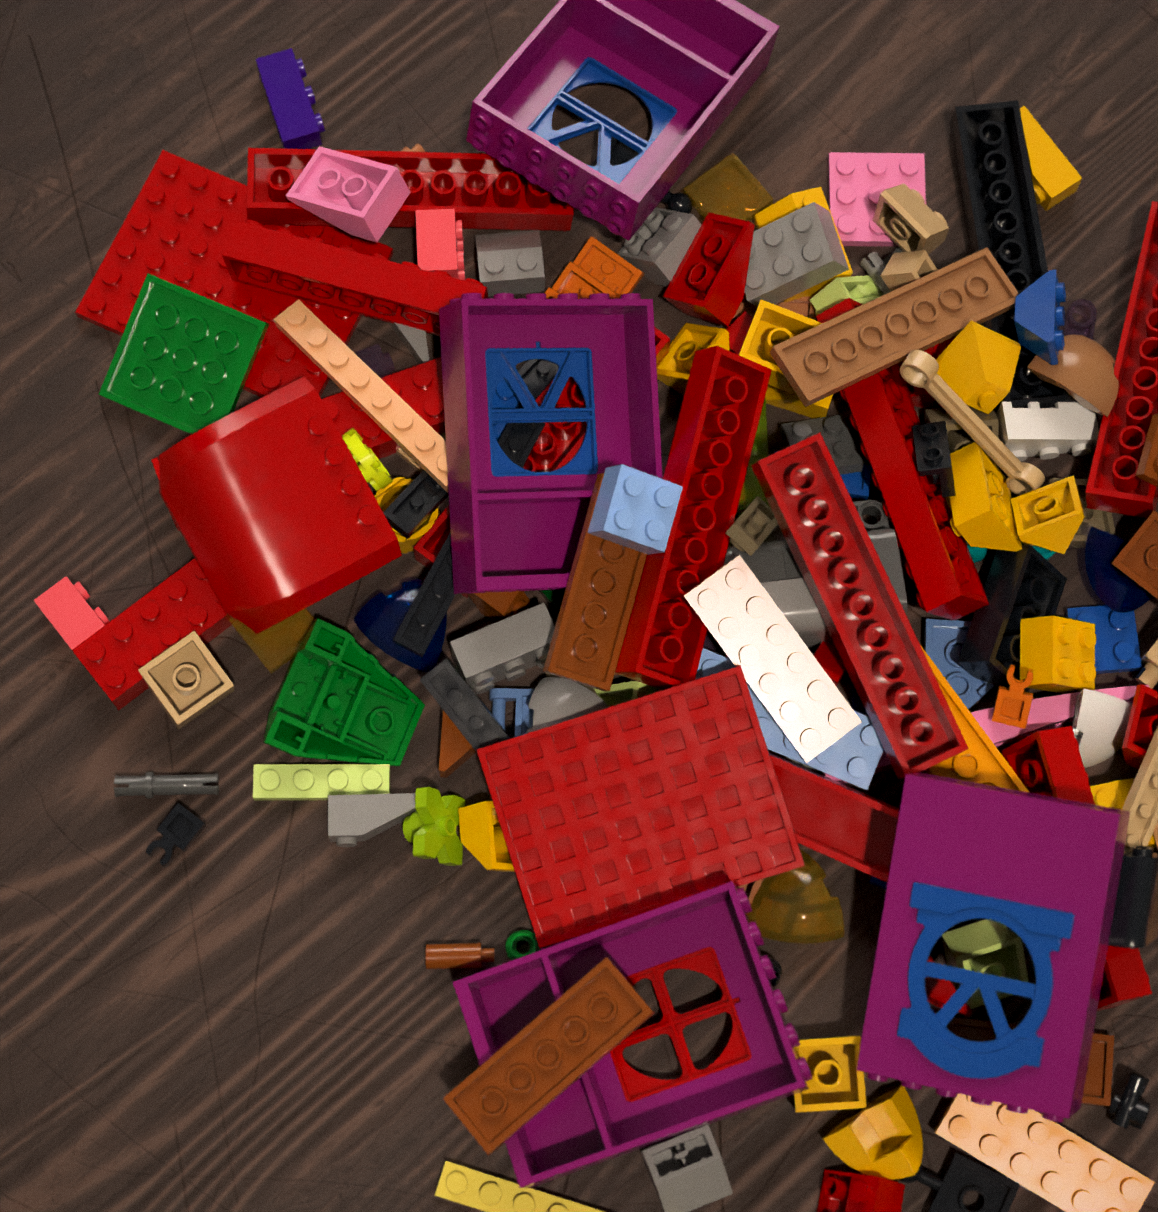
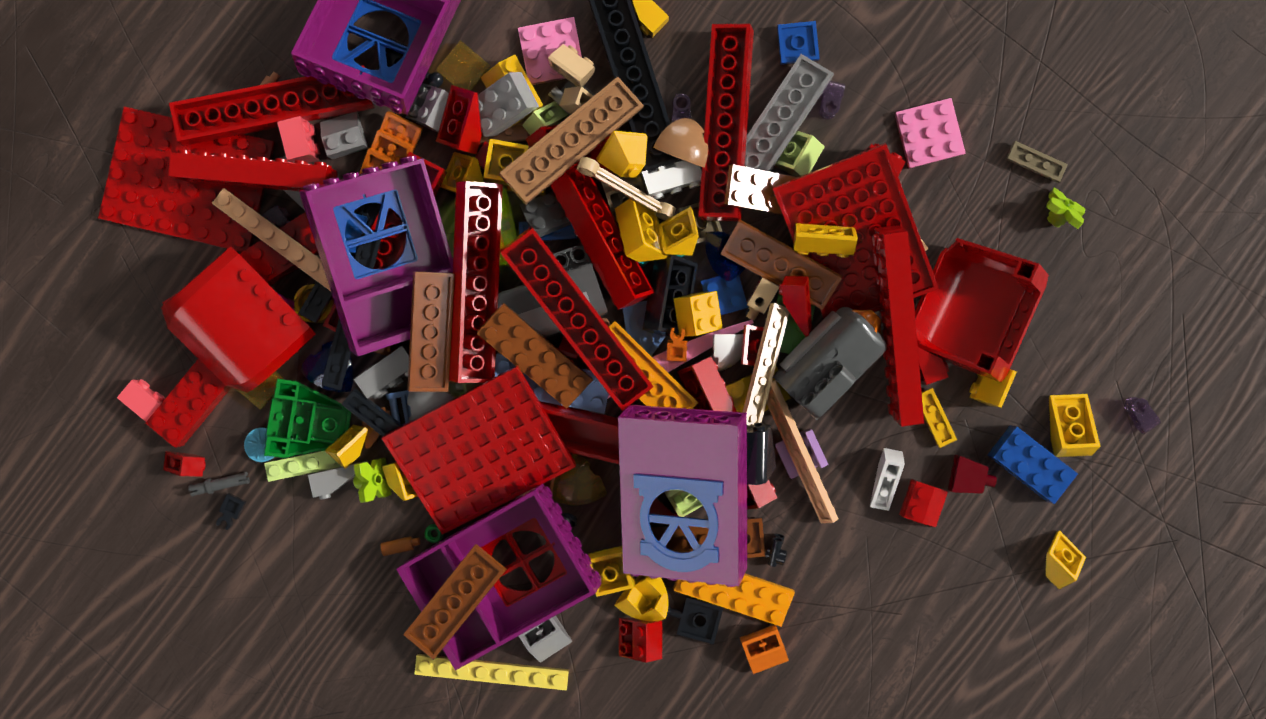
camera: 10 degrees left, 15 degrees up
green plate [98,273,269,434] -> none
tan slope [138,631,234,730] -> none
dark purple brick [255,48,325,149] -> none
bright pink slope [286,146,411,242] -> none
neon yellow plate [342,428,393,491] -> none
light blue brick [587,464,683,555] -> none
dark tan plate [725,496,778,556] -> none
black bracket [912,421,956,497] -> none
blue slope [1014,269,1066,365] -> none
none -> red slope [163,451,206,477]
none -> medium azure wheel [244,428,274,462]
none -> yellow slope [325,425,368,469]

